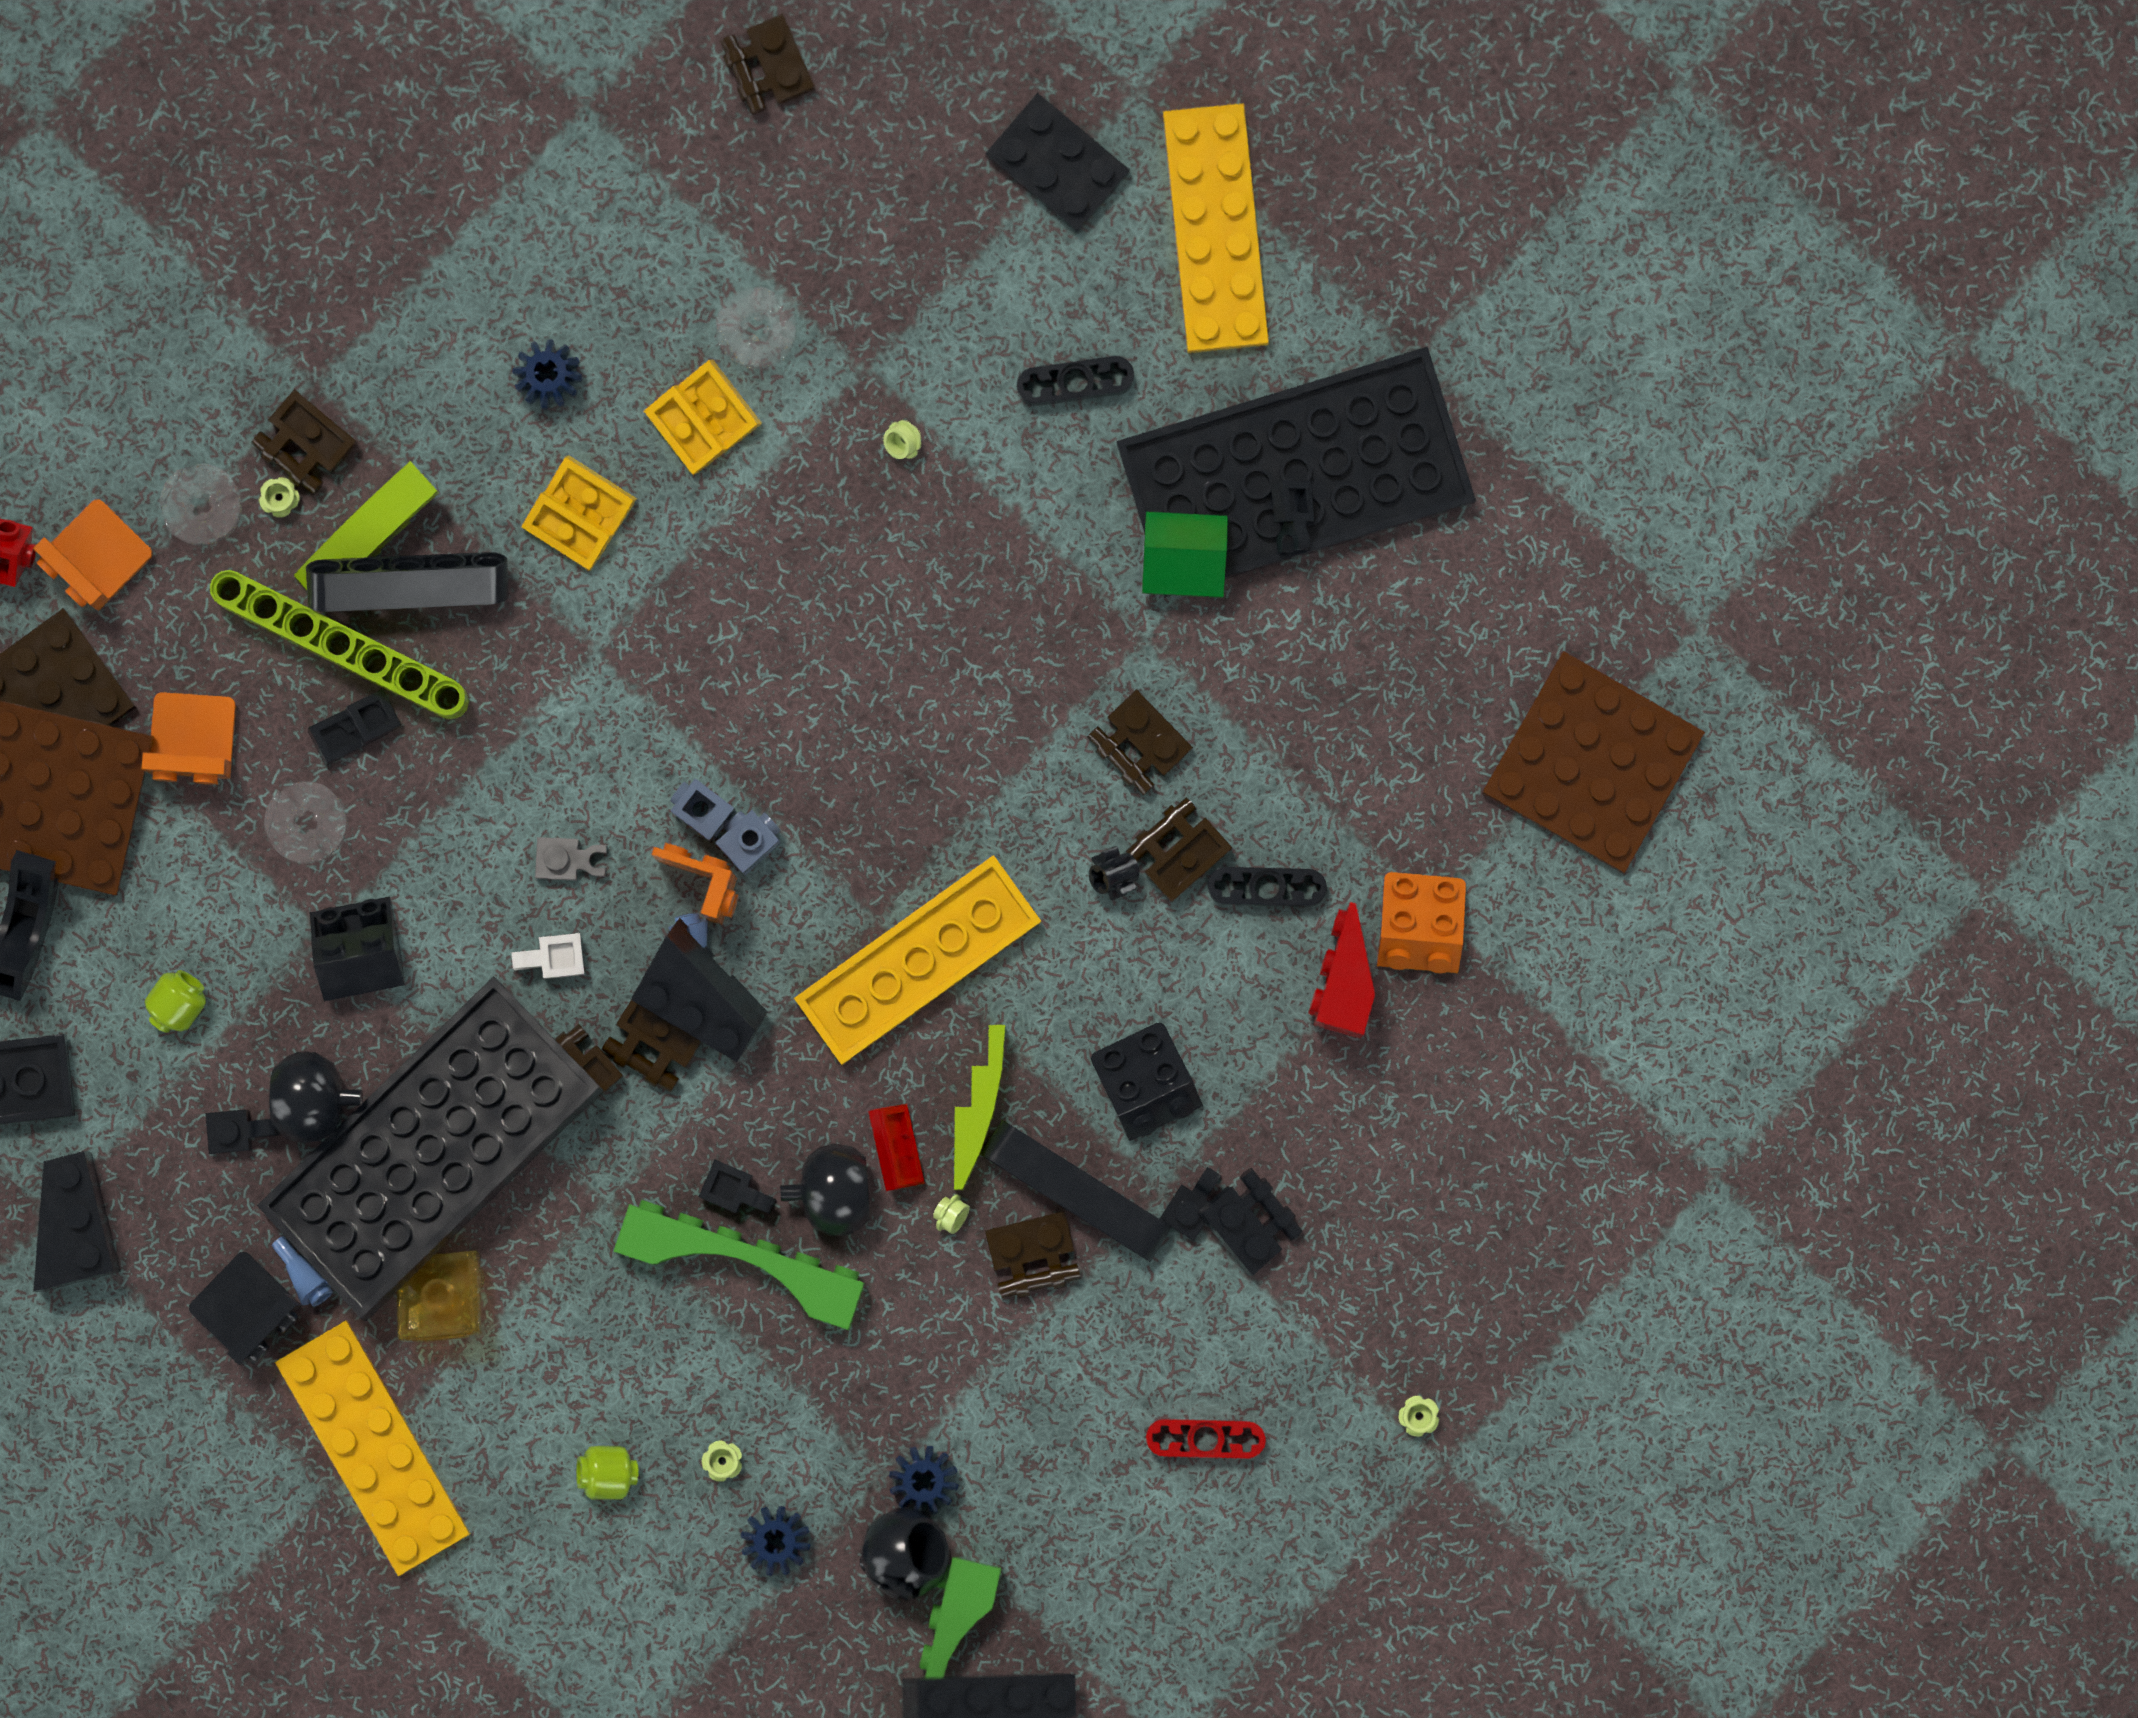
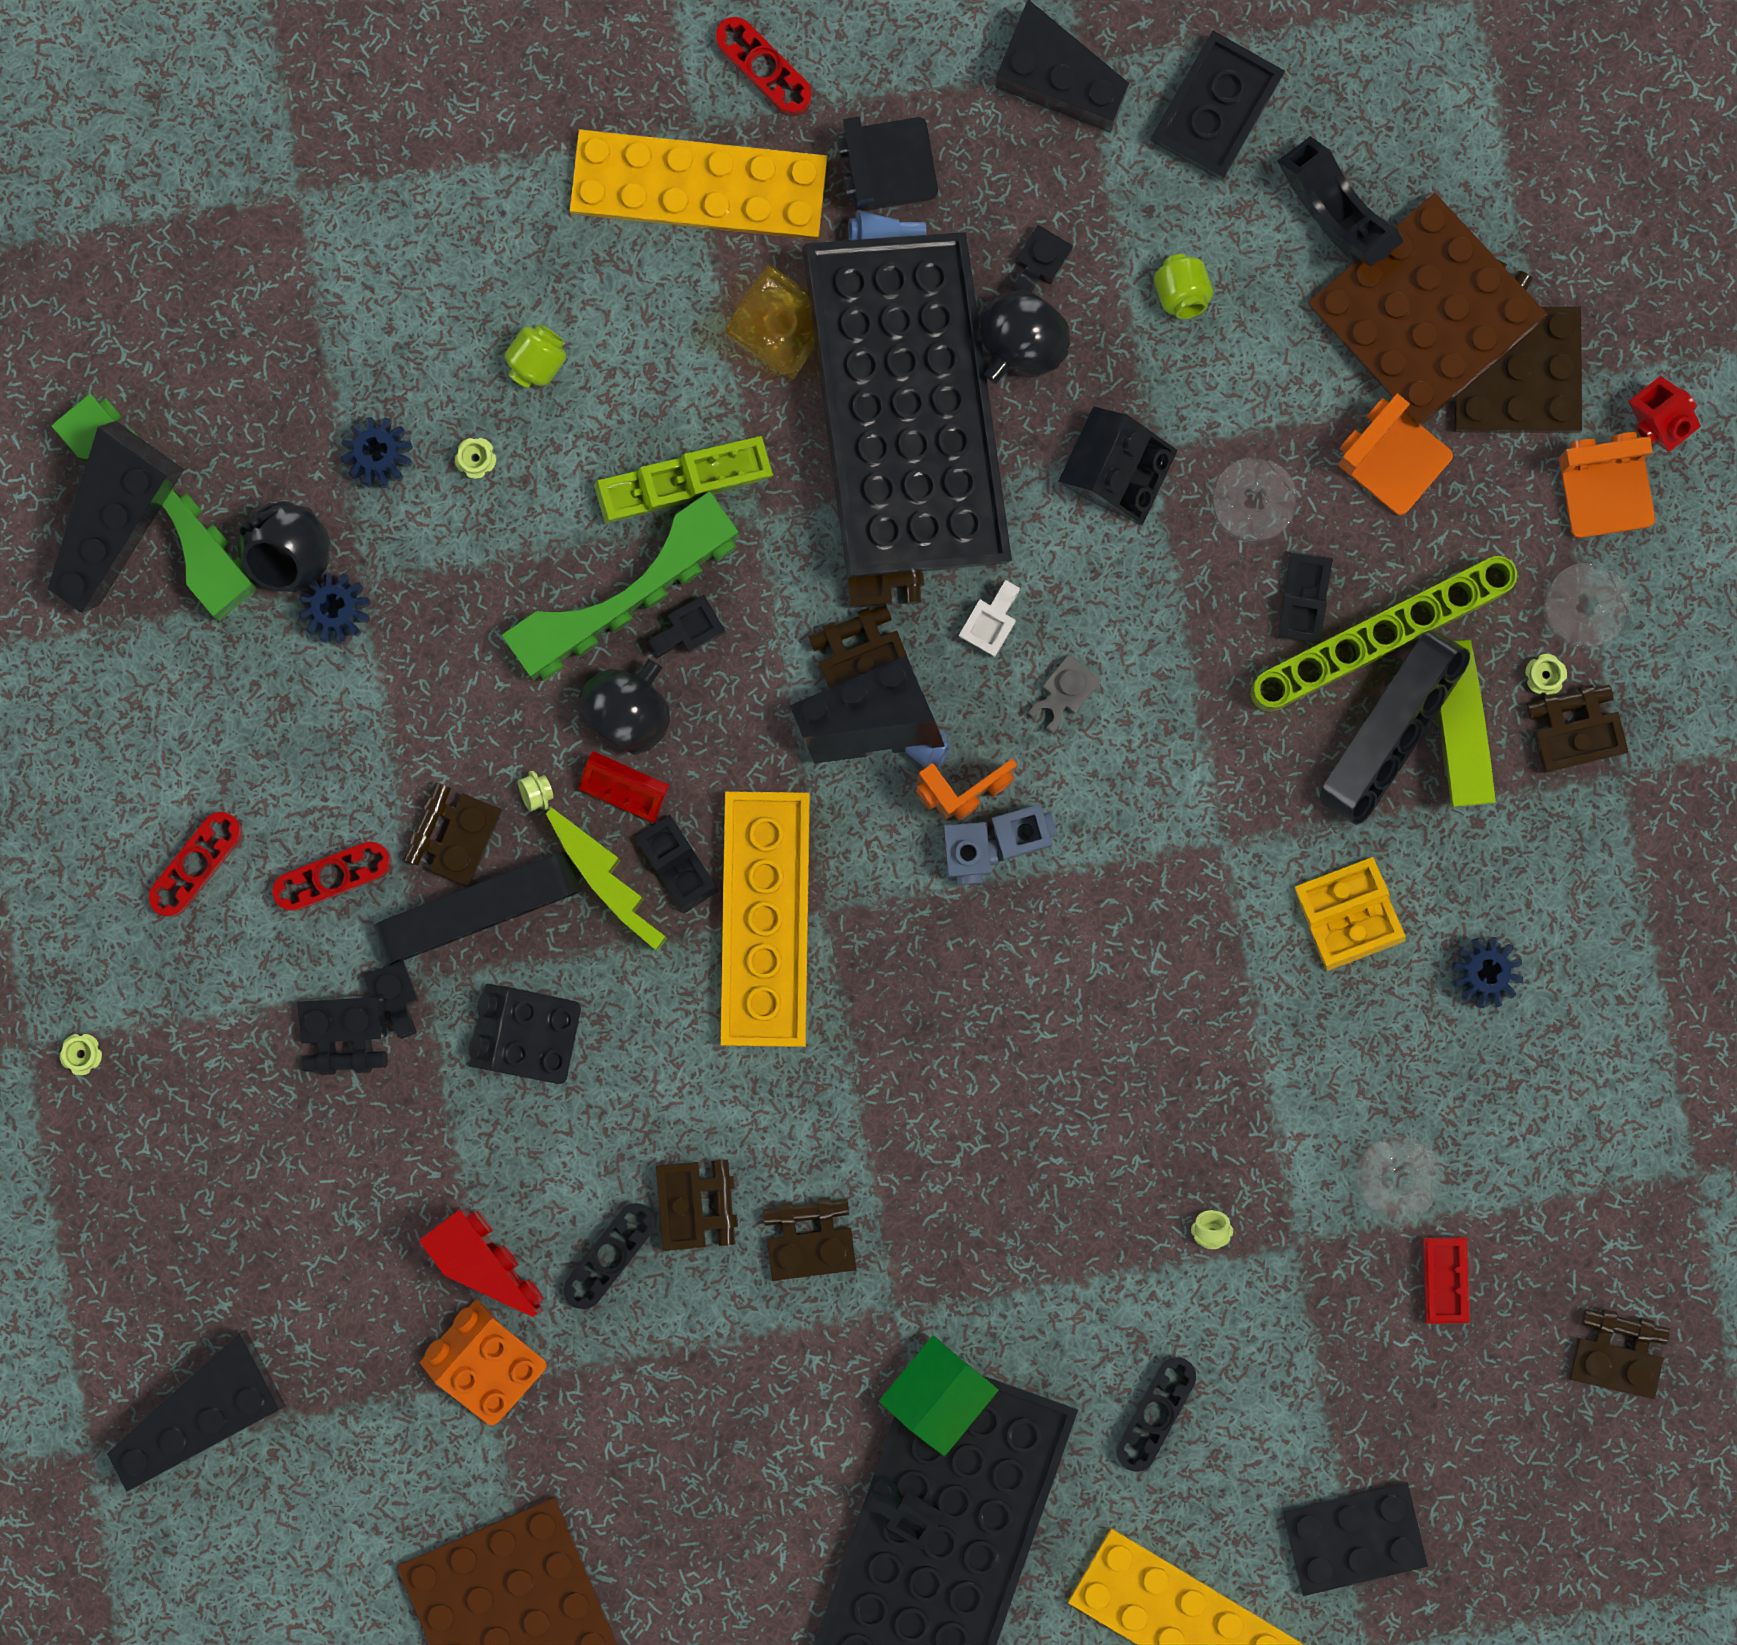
camera: 125 degrees right, 0 degrees up
yellow slope [644,360,762,475] -> none
black gear [1088,846,1140,901] -> none
none -> black wedge [107,1331,286,1492]
none -> red beam [272,841,392,911]
none -> lime slope [594,436,773,524]
none -> black slope [635,815,719,914]
none -> red beam [716,17,812,116]
none -> red plate [1423,1237,1470,1324]

